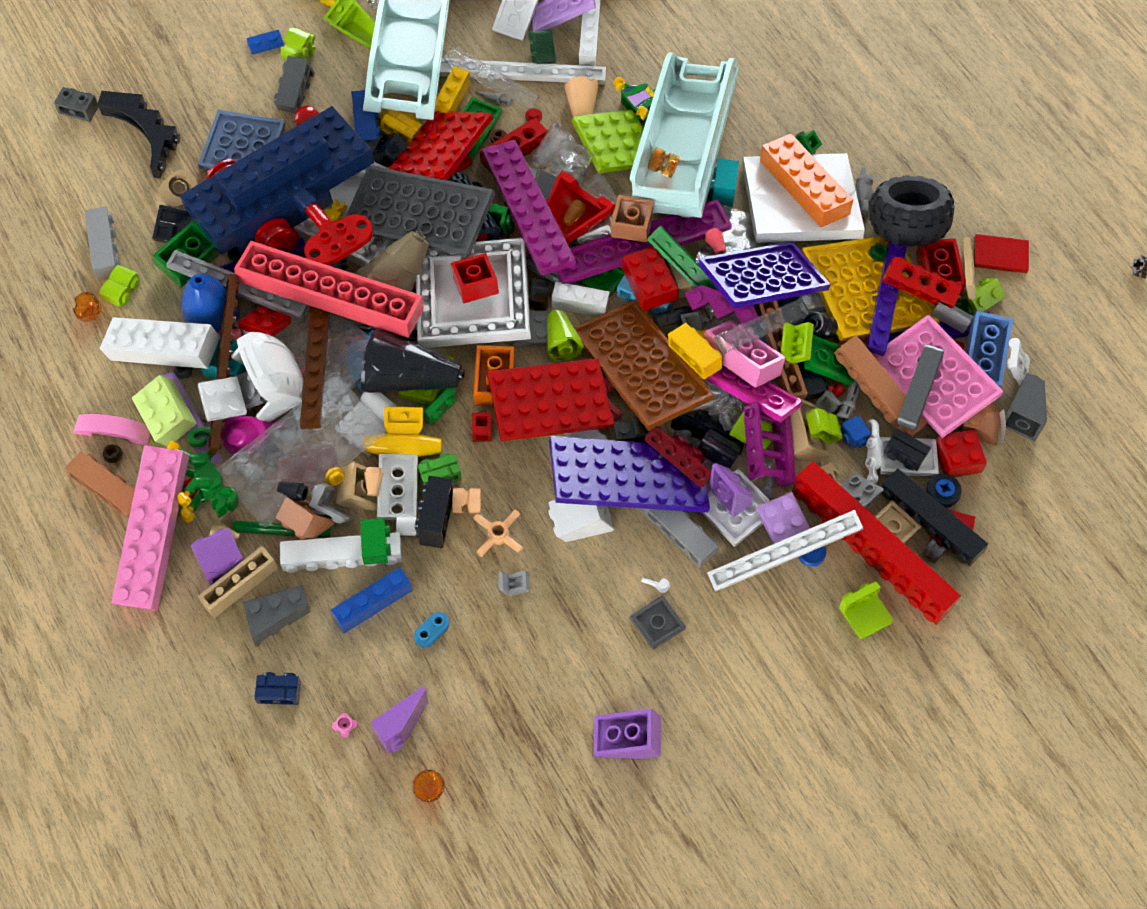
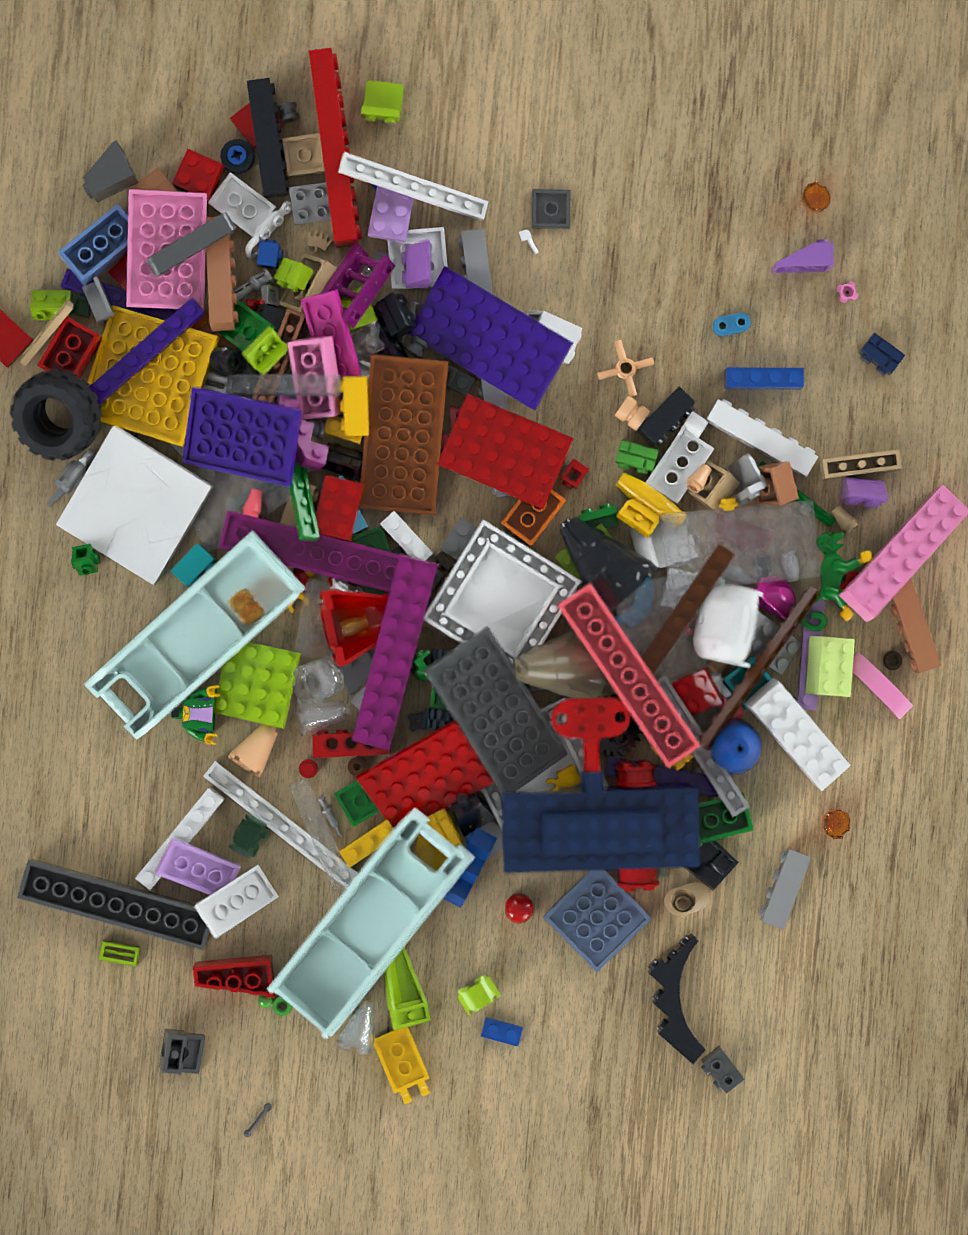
camera: 145 degrees left, 25 degrees up
lime brick [99,265,140,308] -> none
white plate [198,376,247,421] -> none
dark grey wedge [243,585,310,646] -> none
dark grey wedge [274,56,315,113] -> none
black cone [277,481,309,502] -> none
green brick [360,518,391,565] -> none
red brick [451,253,499,304] -> none
light grey bracket [498,571,530,597] -> none
lime cone [547,309,584,362] -> none
medium lavender slope [593,708,661,759] -> none
nougat slope [611,195,654,243] -> none
dark red bracket [645,426,711,488] -> none
dark grey plate [681,310,704,331] -> none
orange brick [760,134,854,227] -> none
dark green plate [869,243,887,261] -> none
red brick [882,257,962,309] -> none
black brick [883,429,931,471] -> none
white sticker [998,409,1006,447] -> none
white plate [1007,338,1030,385] -> none

